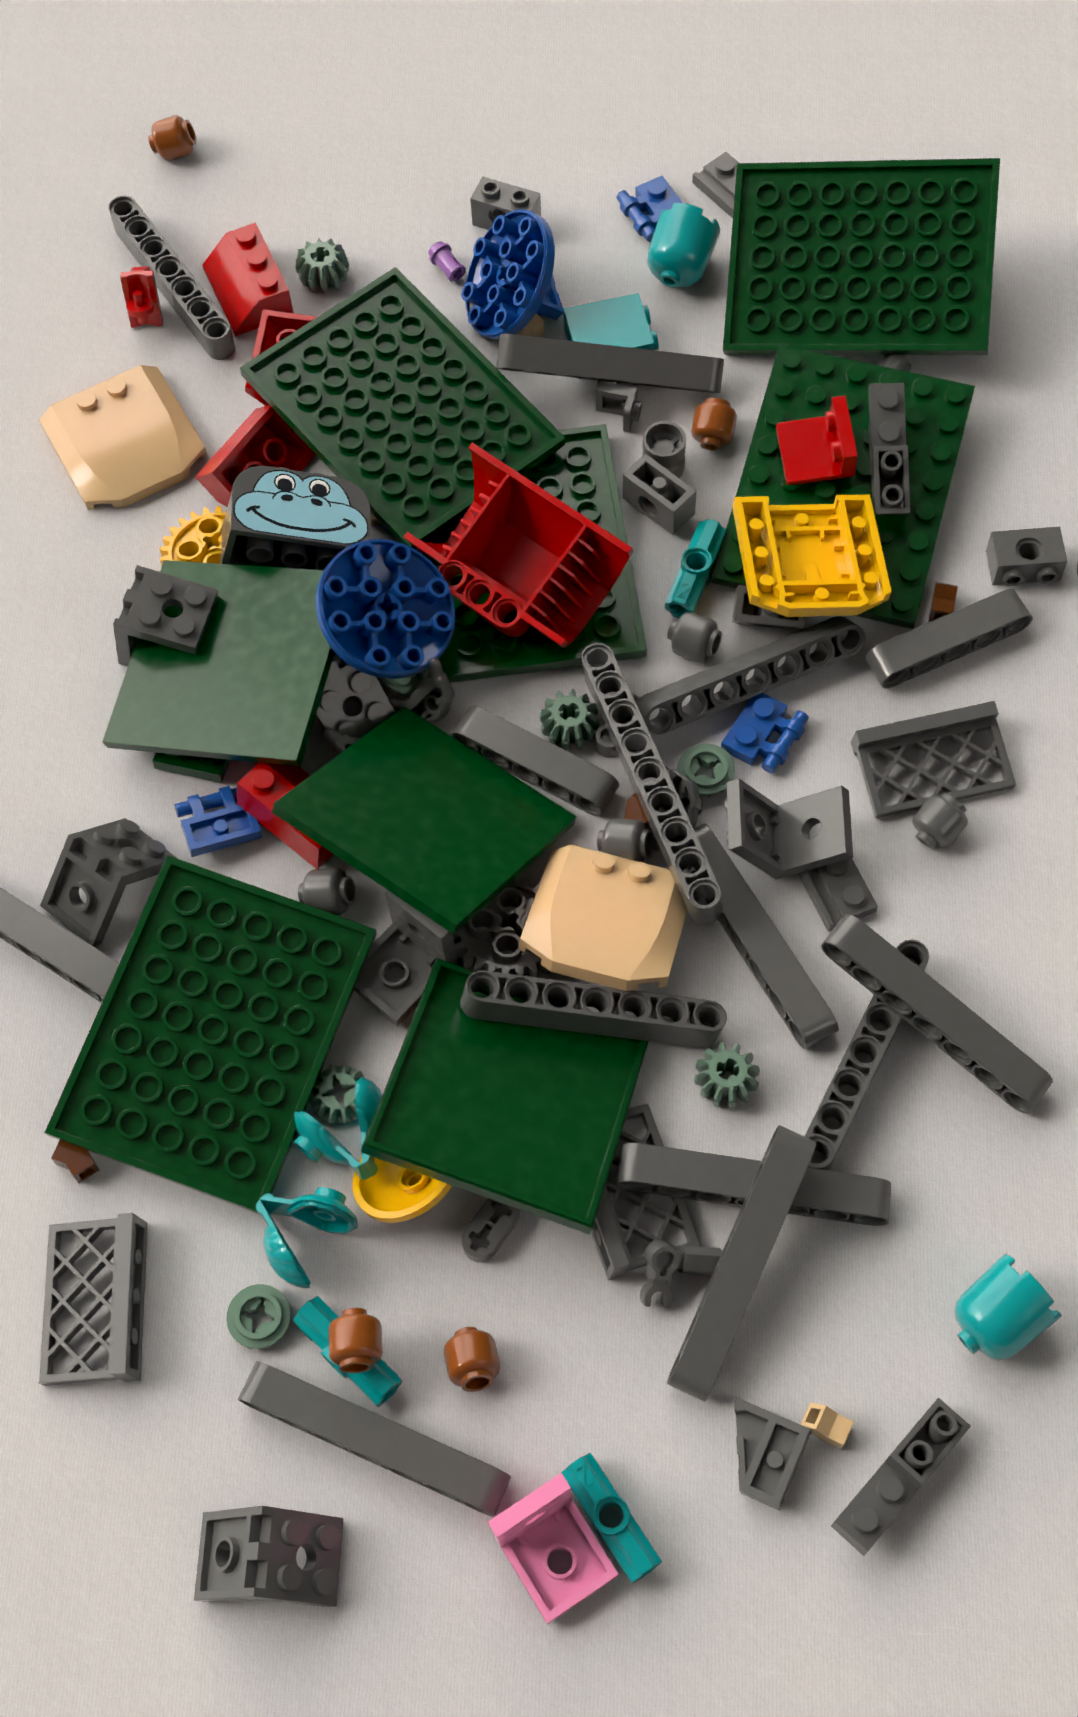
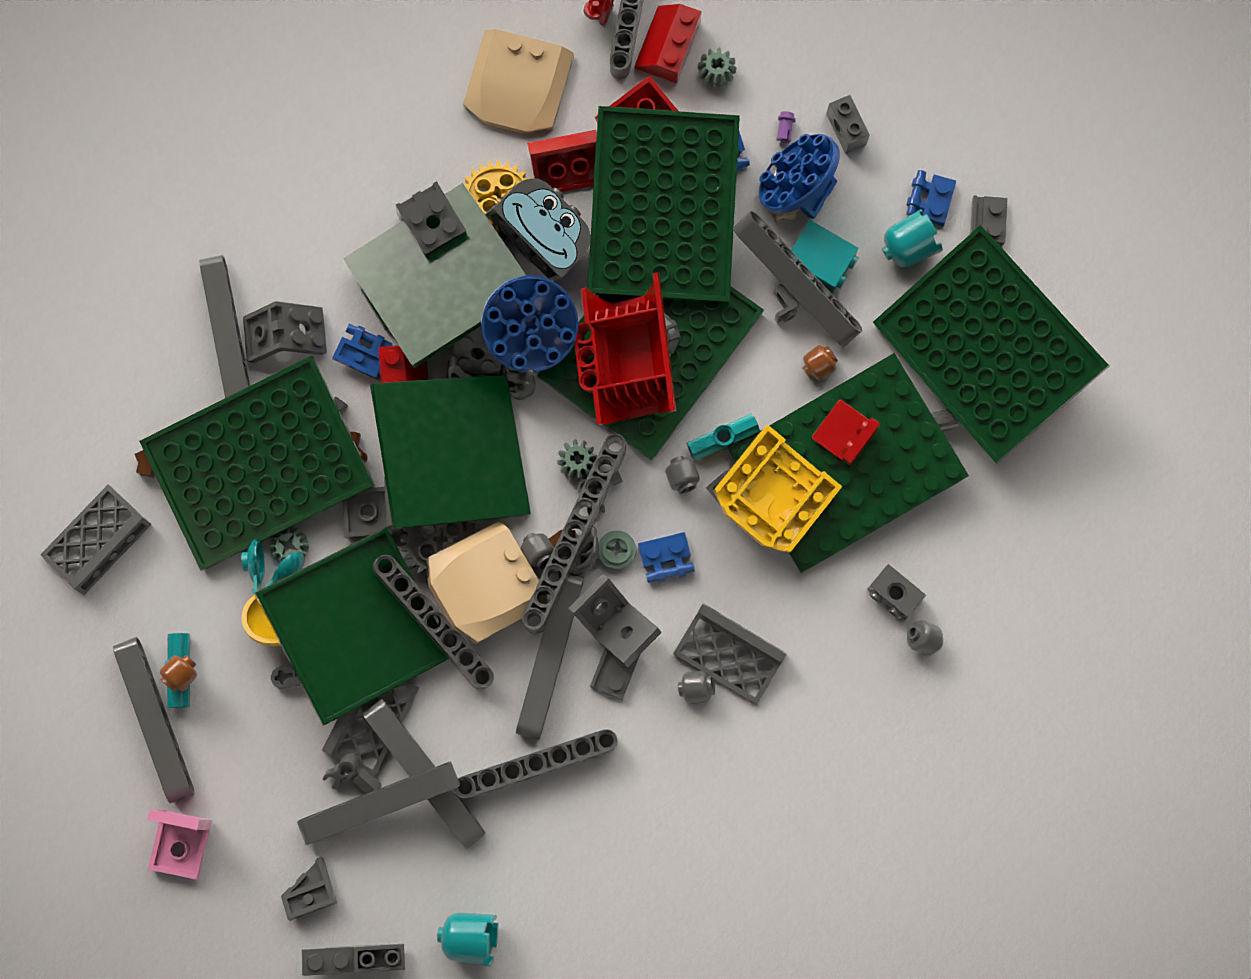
camera: 40 degrees right, 15 degrees up
dark grey bracket [194,1506,344,1607] -> none
sand green gear [227,1284,291,1350] -> none
teal animal [256,1187,358,1289] -> none
dark grey head [298,868,355,915] -> none
dark orange head [444,1327,500,1392] -> none
dark grey beam [451,705,619,816] -> none
teal piece [561,1452,662,1584] -> none
dark grey brick [622,454,696,535] -> none
dark grey beam [636,616,866,735] -> none
dark grey wheel [642,421,686,478] -> none
sand green gear [694,1041,760,1109] -> none
tan piece [800,1402,854,1450] -> none
dark grey beam [821,914,1053,1114] -> none
dark grey beam [865,589,1033,689] -> none
dark grey slope [868,383,910,516] -> none
reddish brown piece [928,582,958,622] -> none

